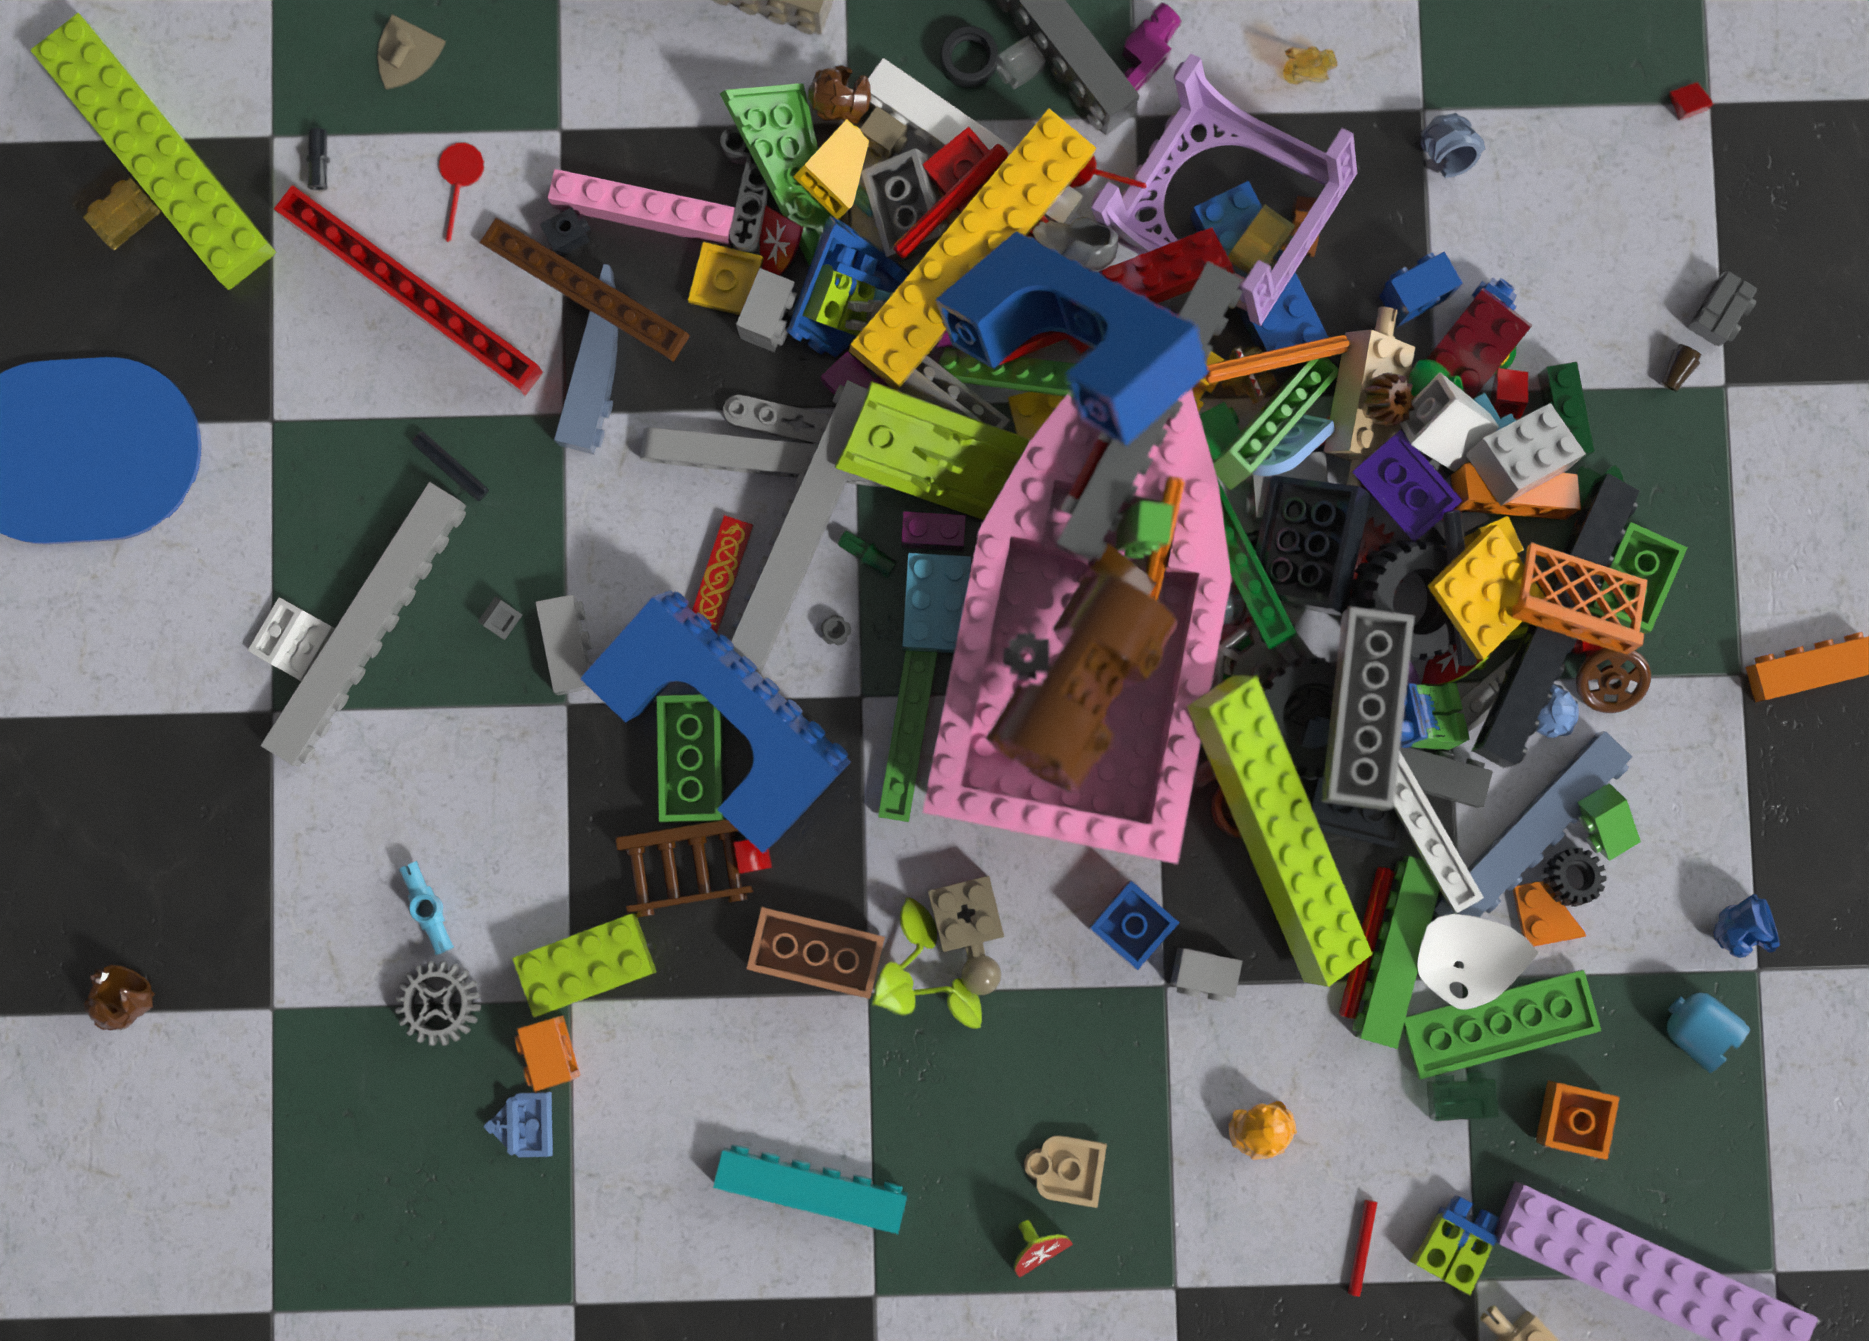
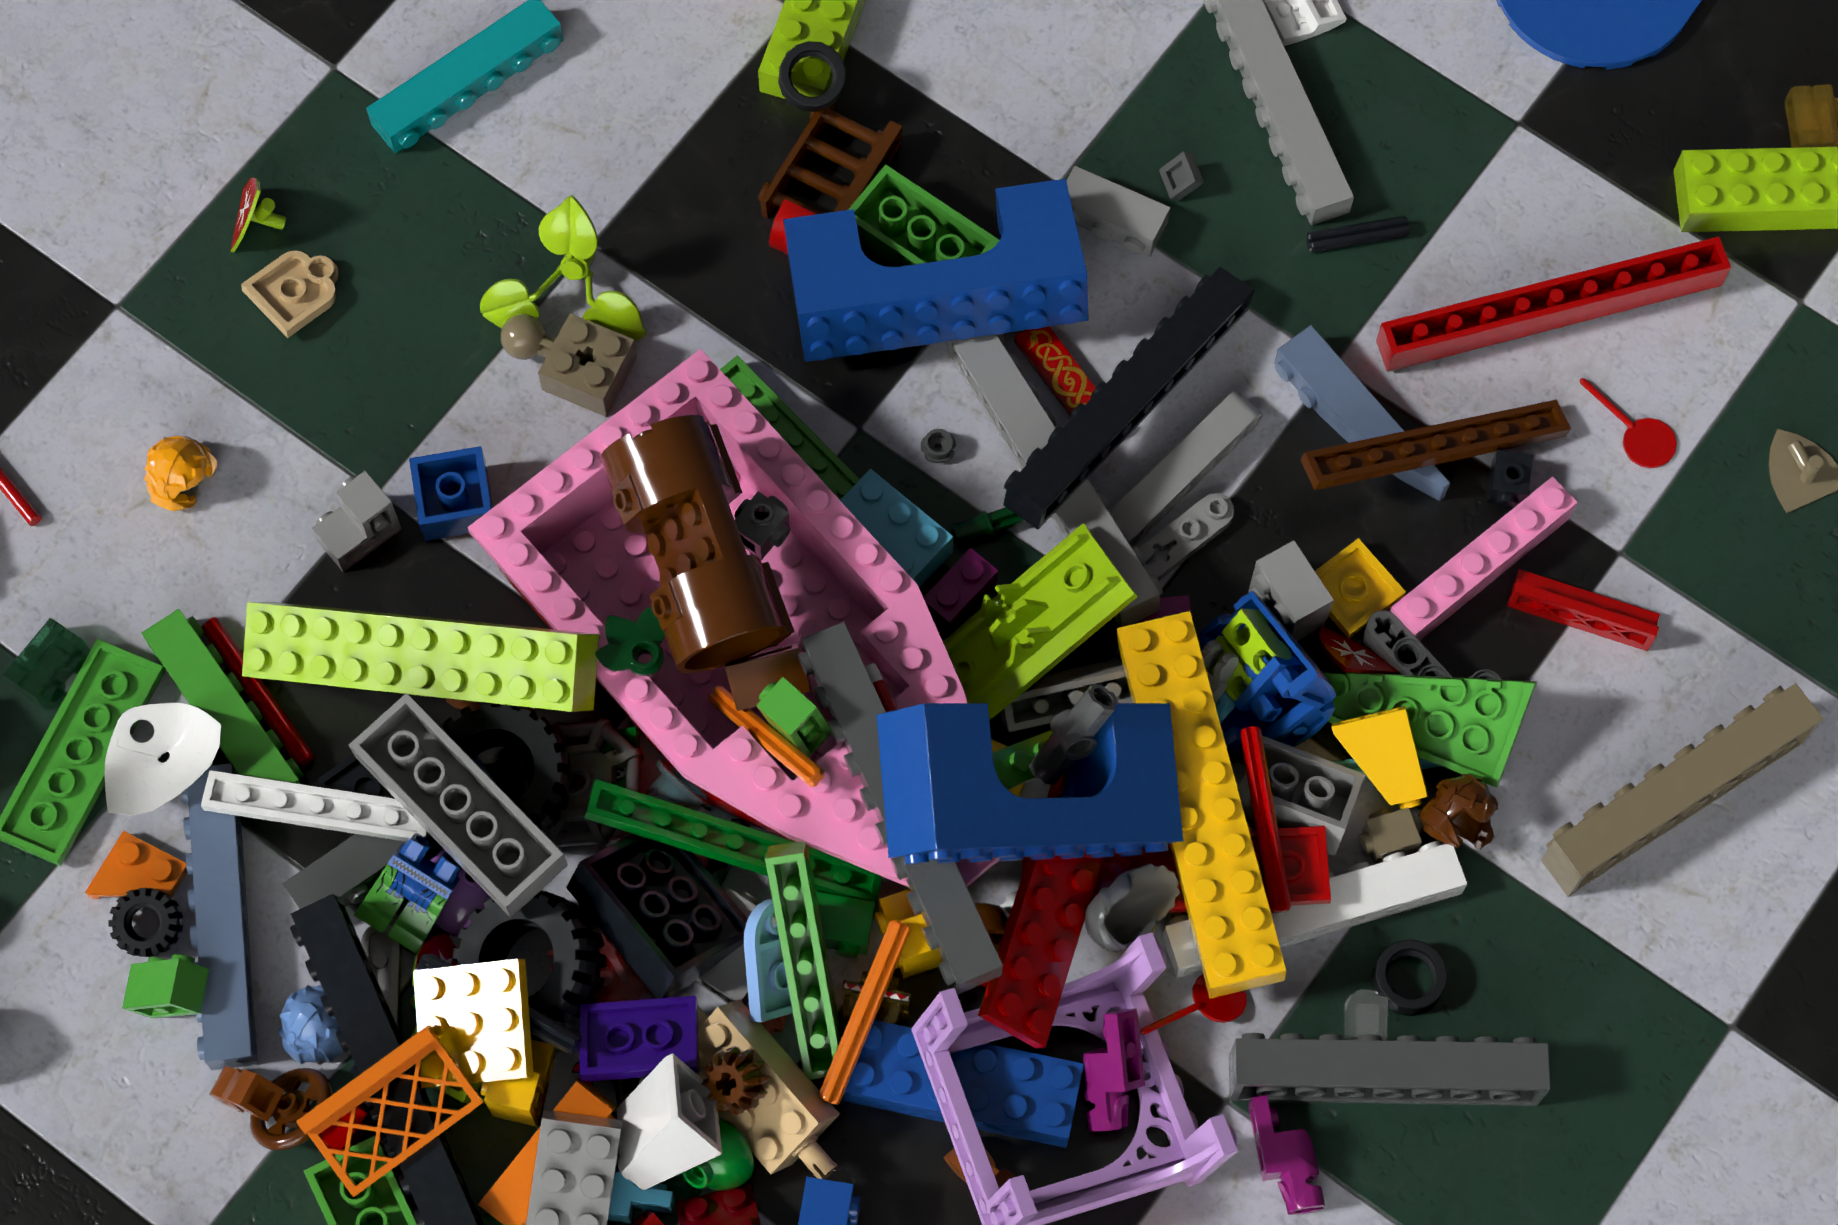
camera: 130 degrees right, 15 degrees down
black axle [305,128,330,191] -> none
nougat brick [747,907,885,999] -> none
clear yellow brick [1228,205,1295,275] -> none
none -> dark orange leg [209,1066,285,1122]
none -> dark green plate [595,607,665,676]
none -> black tyre [778,41,846,112]
none -> black brick [1003,267,1255,530]
none -> dark grey piece [1029,684,1118,785]
none -> magenta plate [1083,1008,1145,1131]
none -> red fence [1507,569,1660,651]

